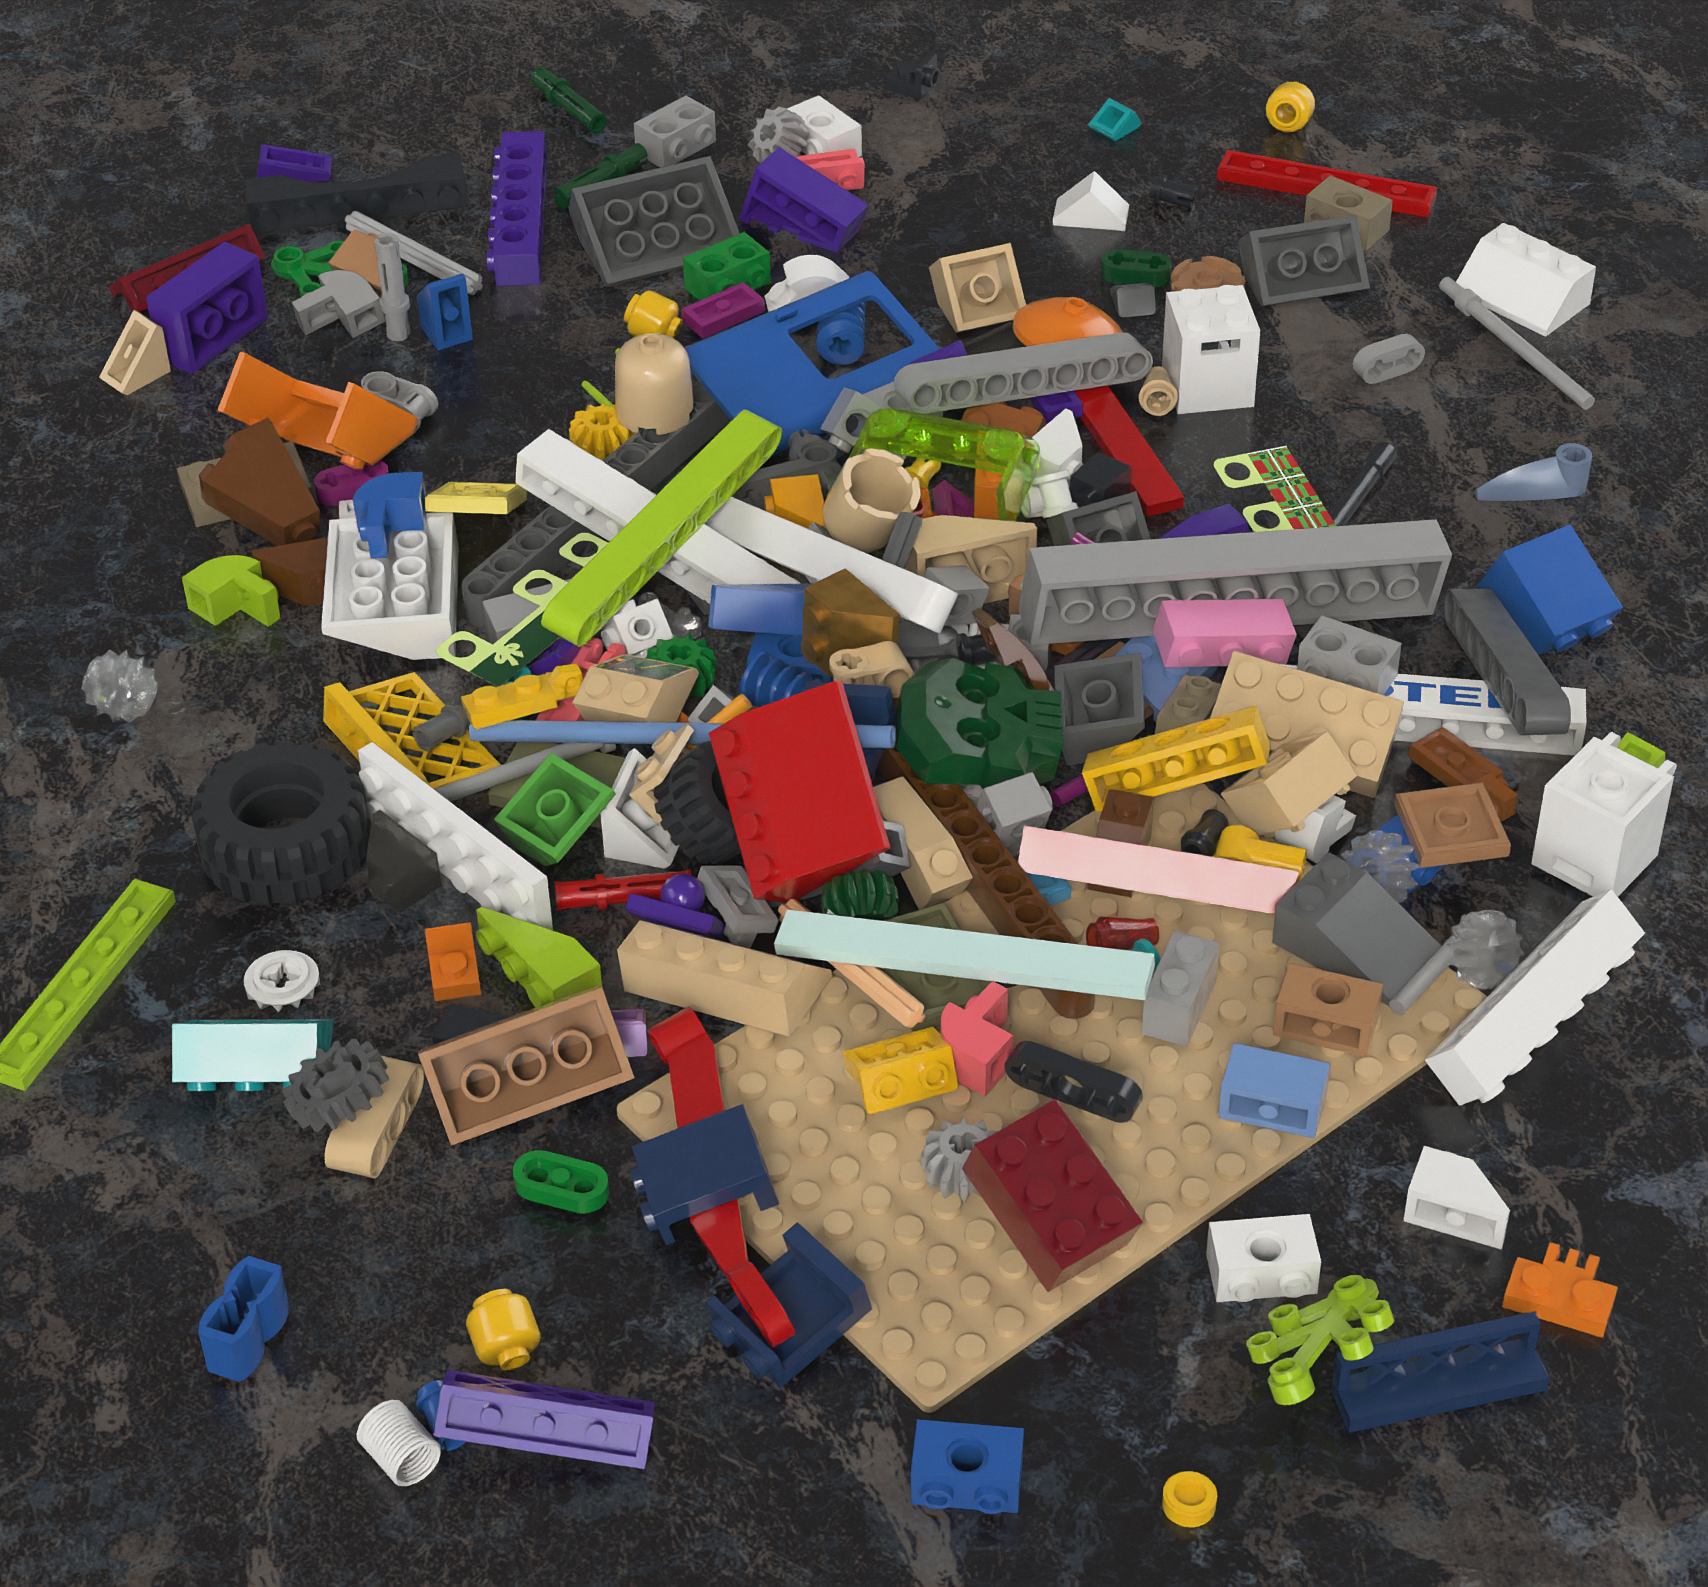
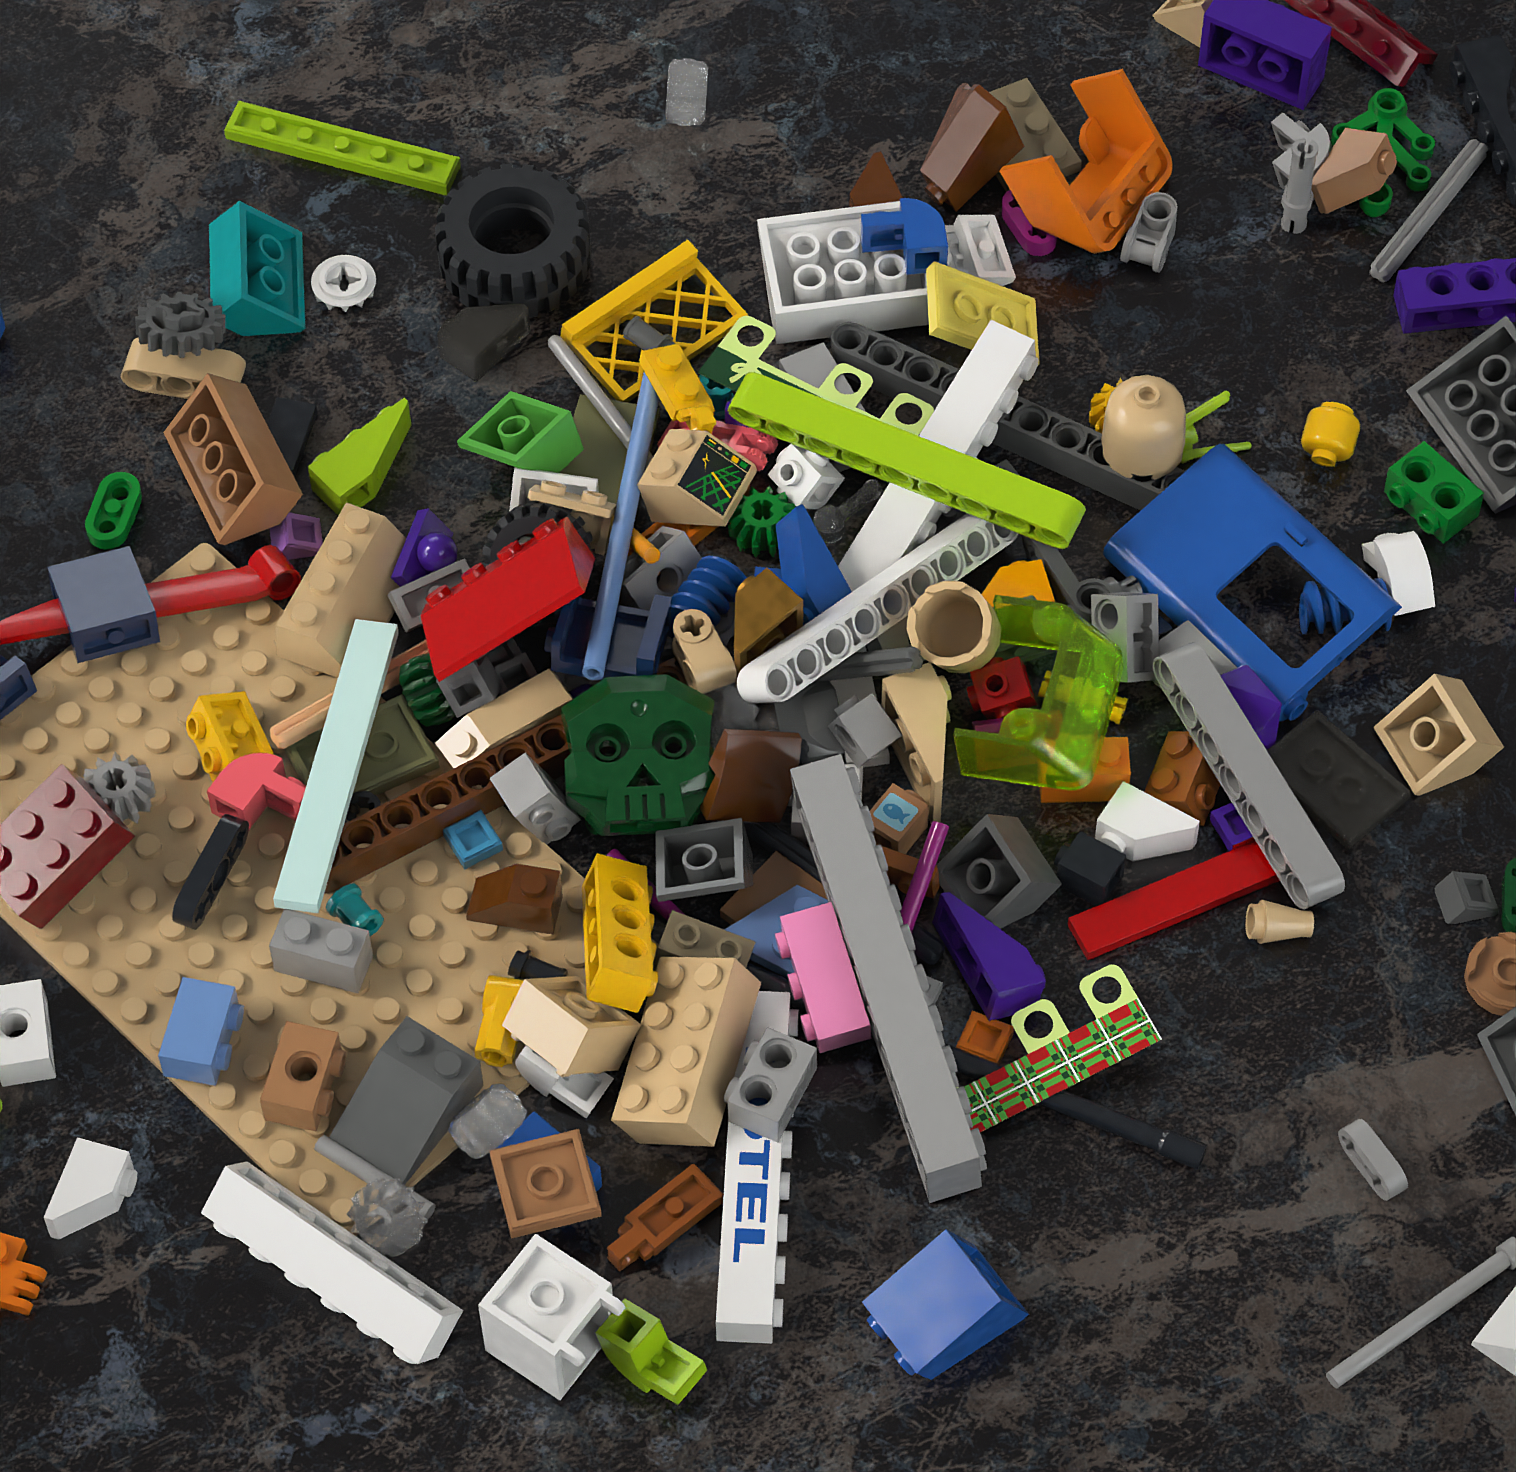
camera: 85 degrees right, 15 degrees up
lime brick [182,555,281,627] -> none
white plate [358,742,553,930] -> none
blue slope [417,273,473,350] -> none
orange slope [425,922,481,1001] -> none
red pin [554,869,692,911] -> none
magenta plate [681,282,765,339] -> none
orange dish [1013,297,1123,347] -> none
white piece [1016,469,1078,518] -> none
tile [1018,826,1298,914] -> none
clear red cone [1086,916,1159,950] -> none
white container [1162,285,1260,414] -> none
dark grey beam [1444,588,1571,735] -> none
sand blue piece [1474,443,1592,501] -> none

